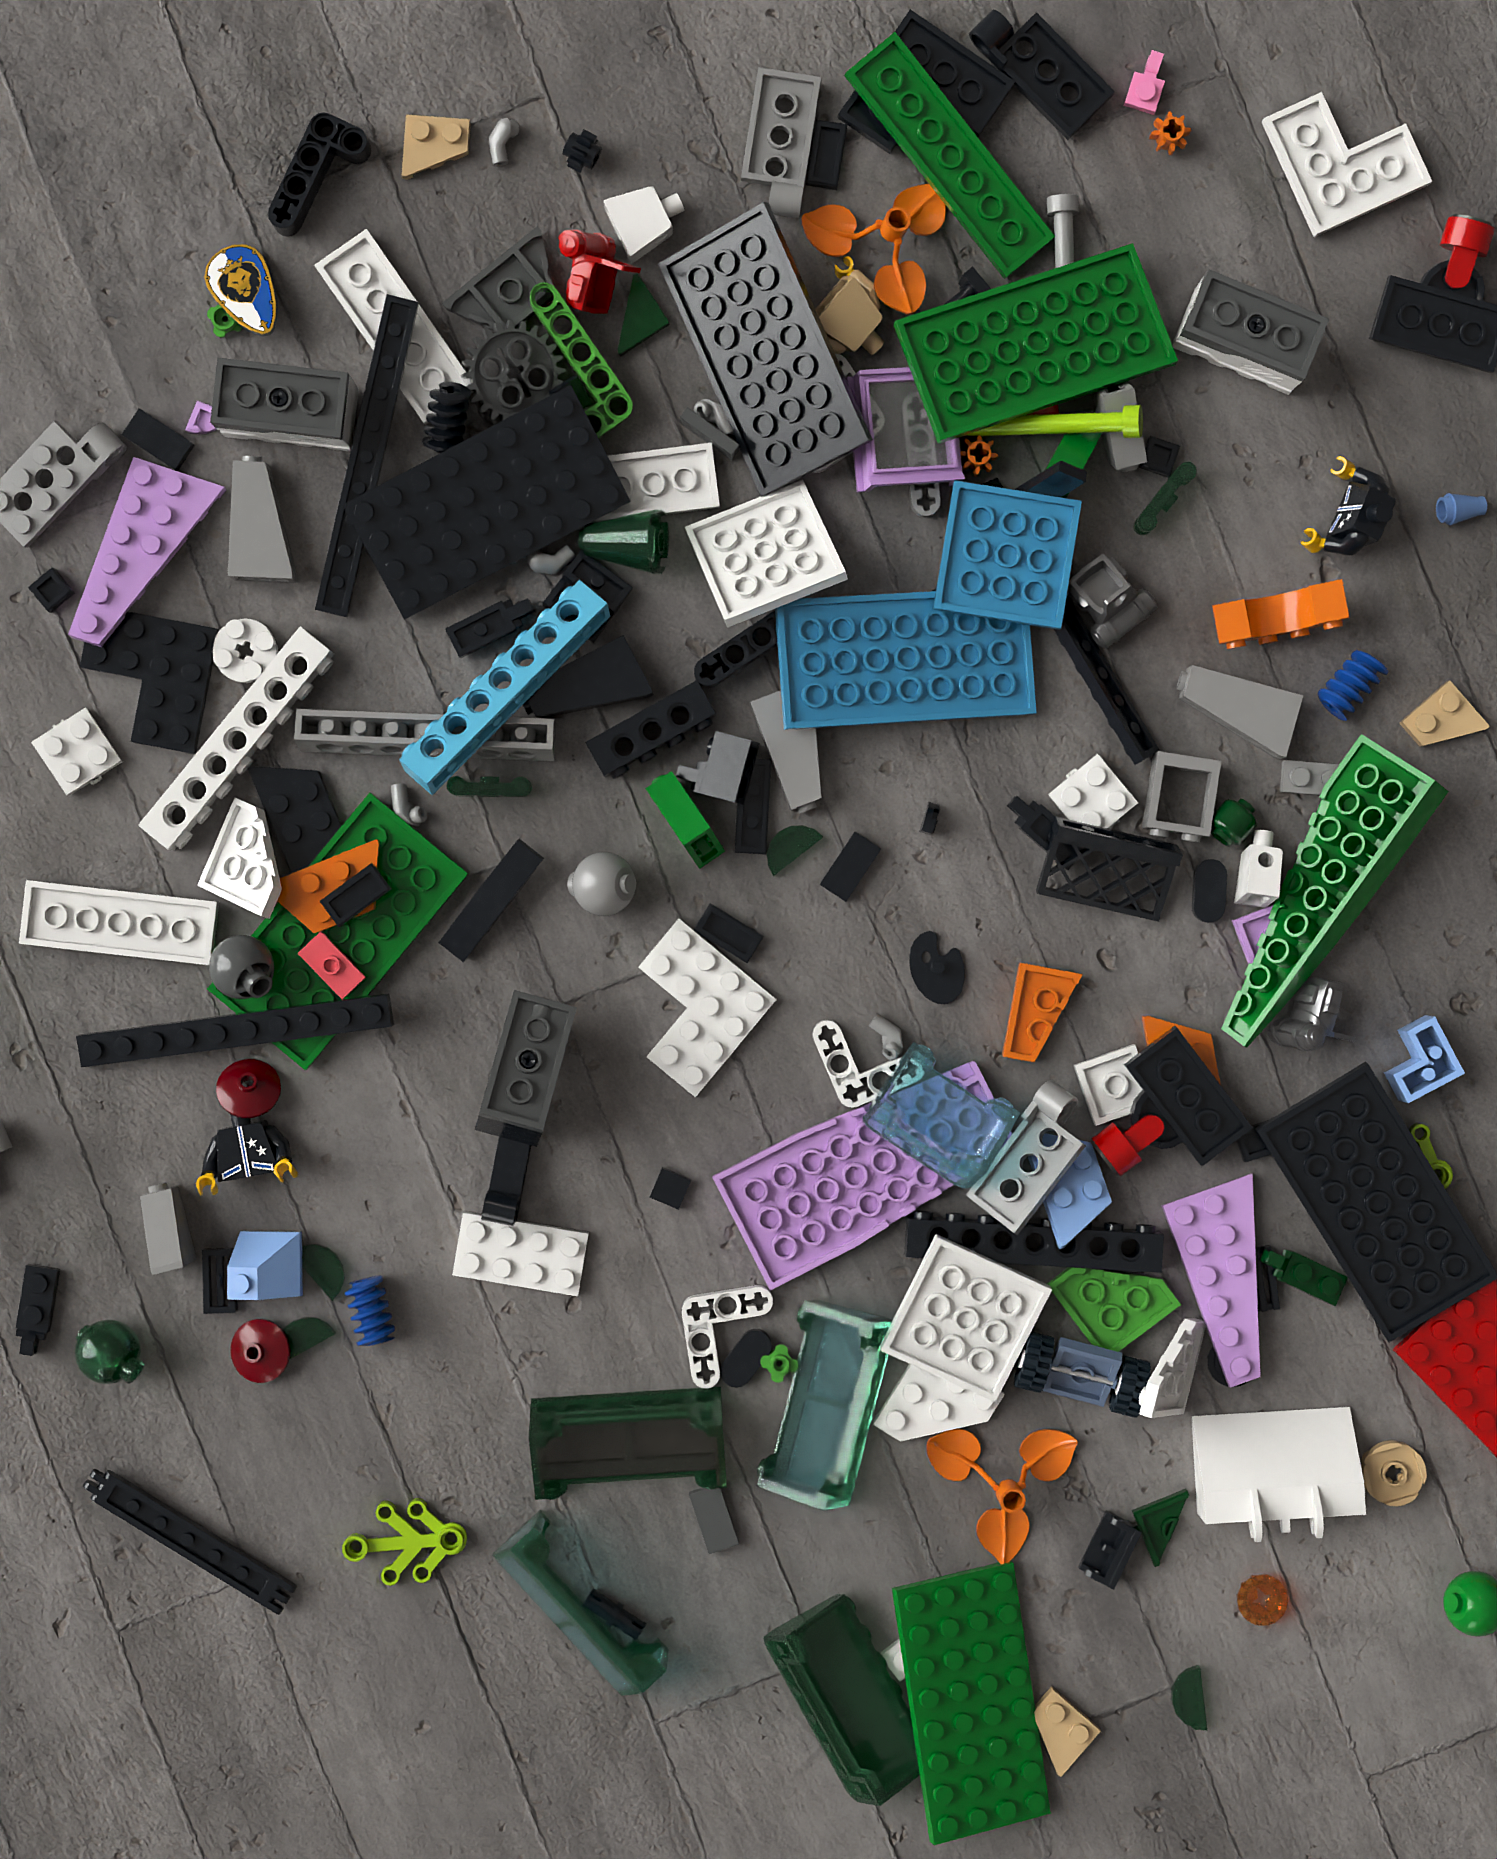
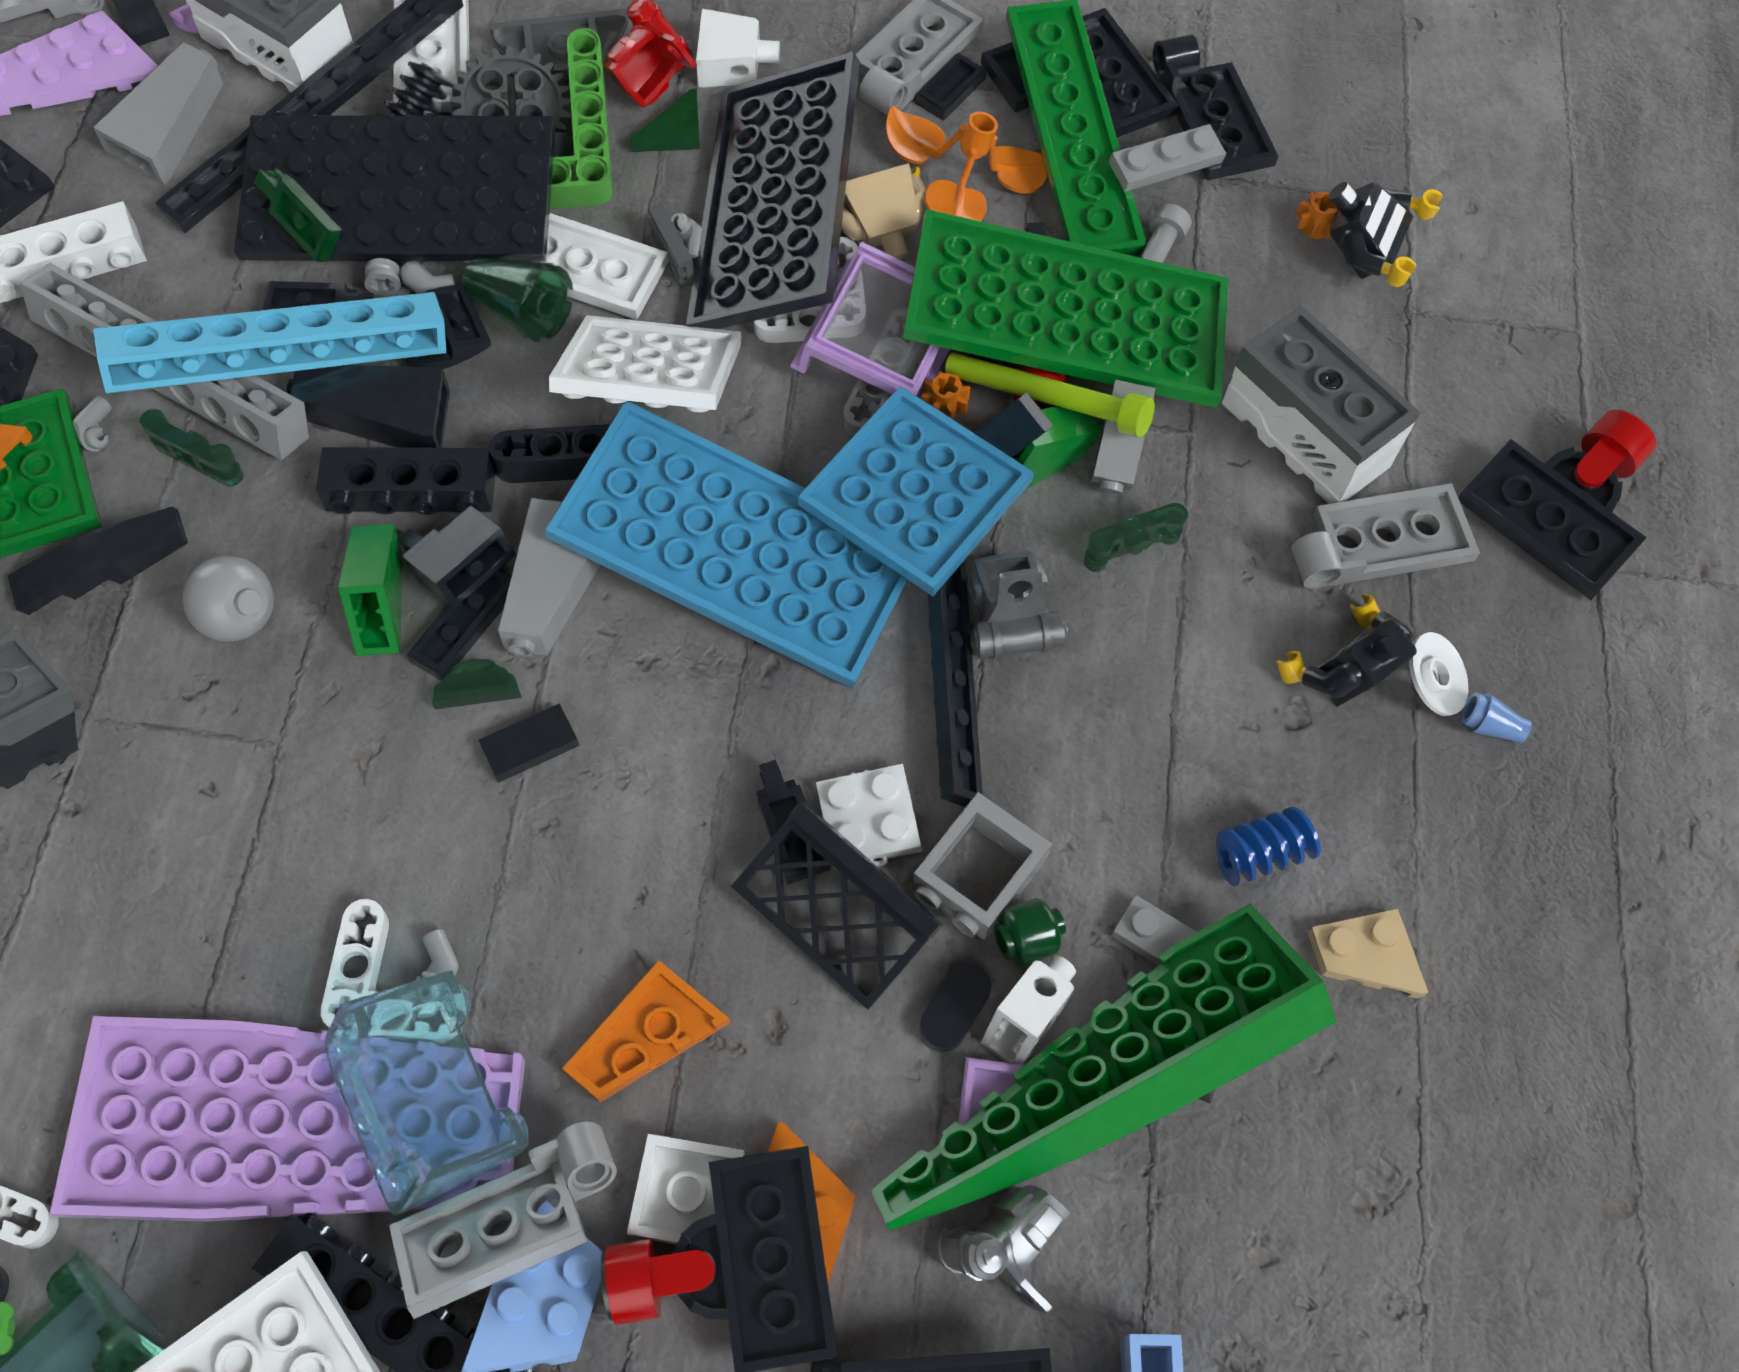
camera: 25 degrees right, 25 degrees down
white plate [213,618,279,683] -> none
white plate [638,919,777,1097] -> none
black tile [650,1167,691,1210] -> none
black tile [694,903,764,963] -> none
black piece [909,931,965,1004] -> none
black tile [919,802,940,835] -> none
bright pink plate [1123,50,1165,115] -> none
black tile [1138,436,1180,478] -> none
light grey slope [1176,665,1303,759] -> none
orange brick [1212,579,1349,650] -> none
white plate [1262,92,1432,237] -> none
none -> dark green hinge [254,169,341,262]
none -> light grey bush [364,258,401,296]
none -> light grey plate [1109,124,1226,192]
none -> light grey hinge [1291,483,1480,589]
none -> black torso [1328,182,1443,287]
none -> white dish [1409,632,1468,716]

